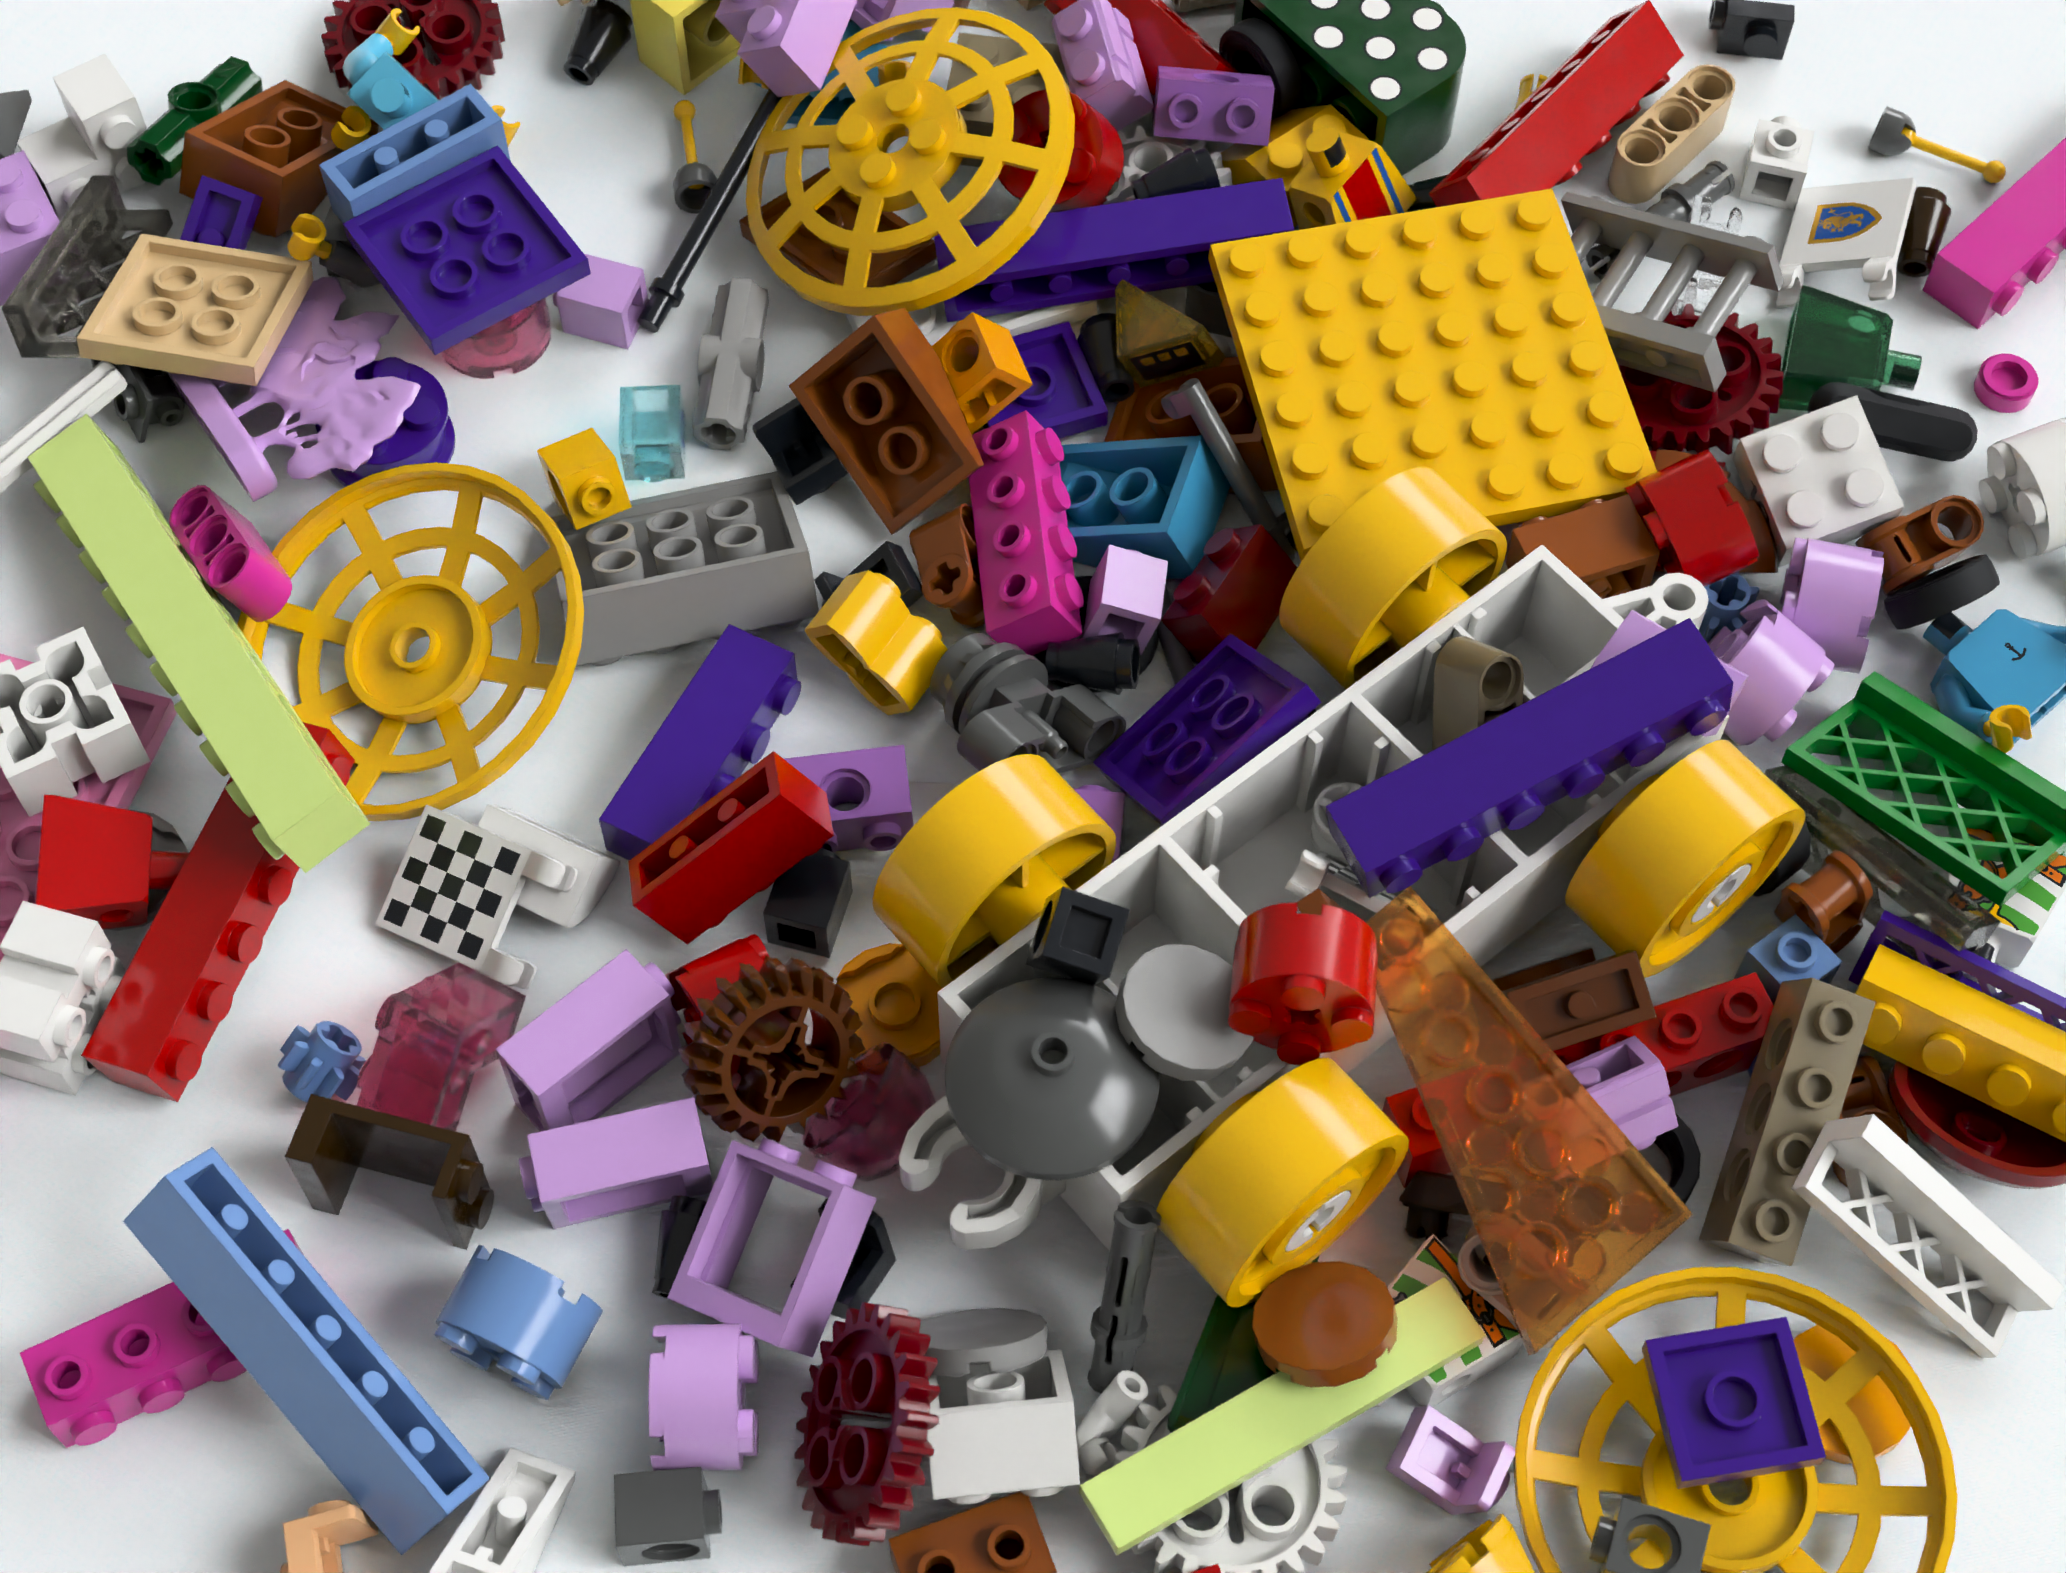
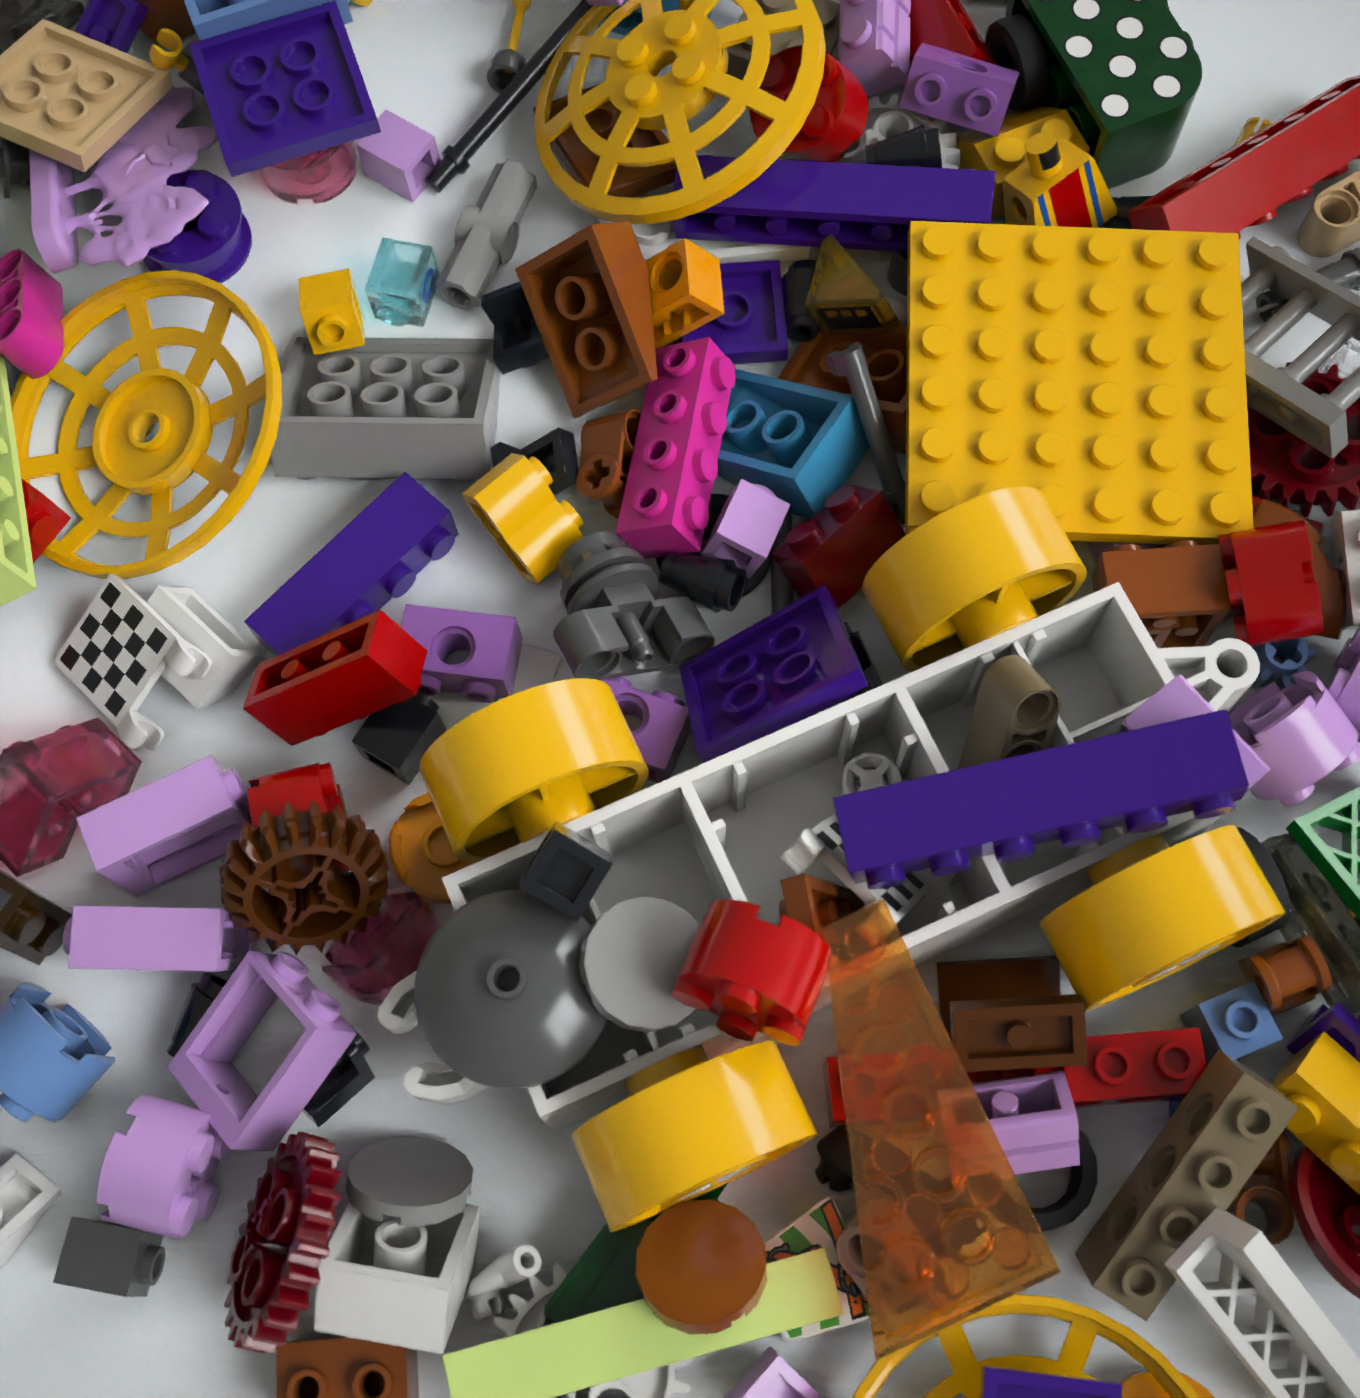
camera: 20 degrees right, 10 degrees up
dark grey pin [1087,1200,1161,1394] -> none

